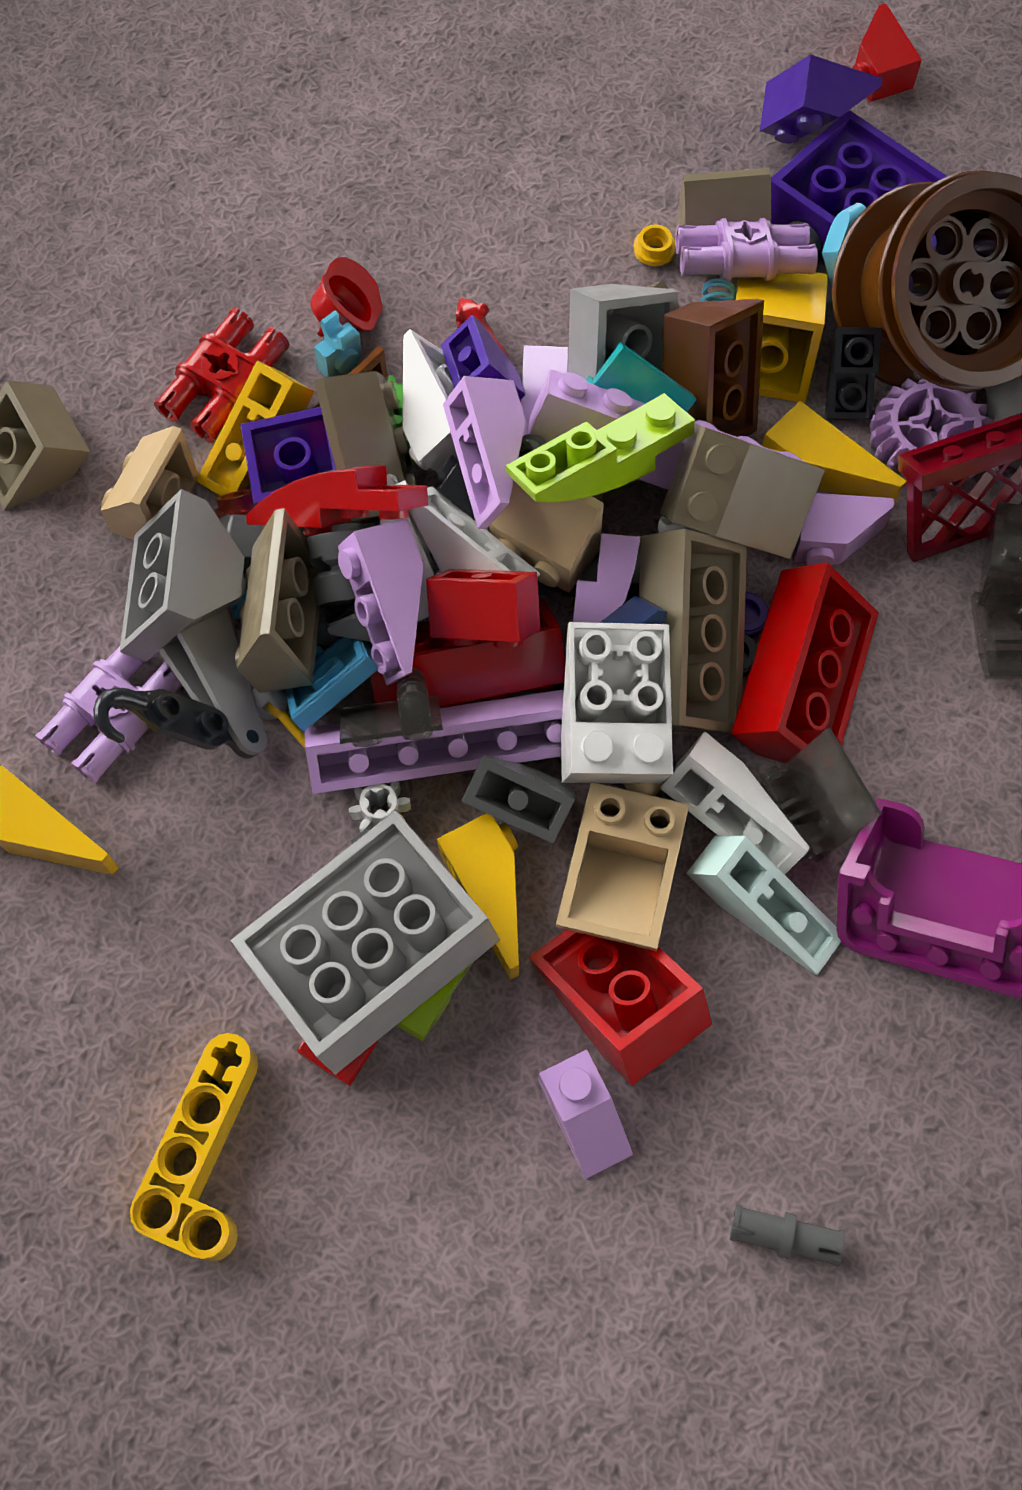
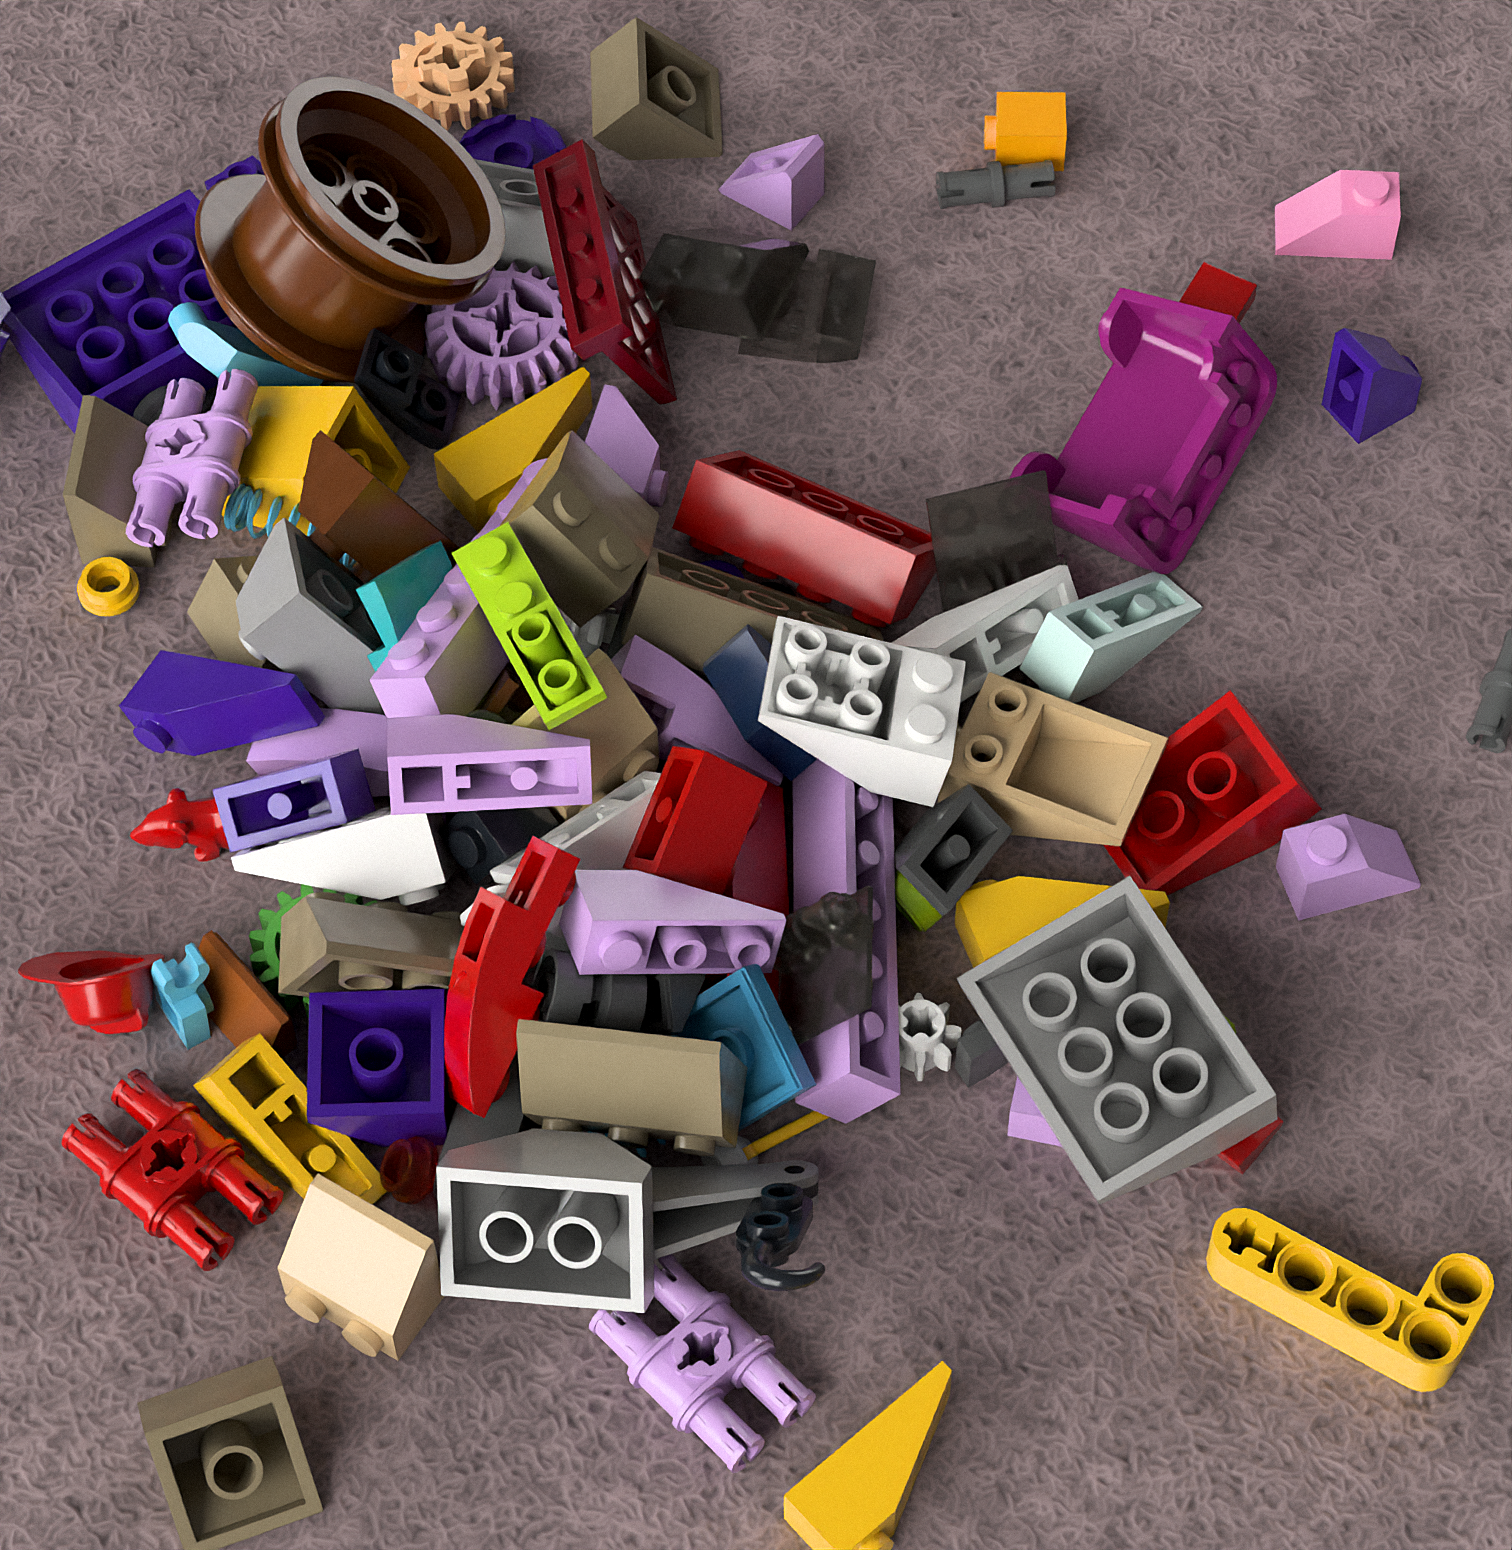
camera: 80 degrees left, 10 degrees down
none -> dark purple slope [119,650,326,756]

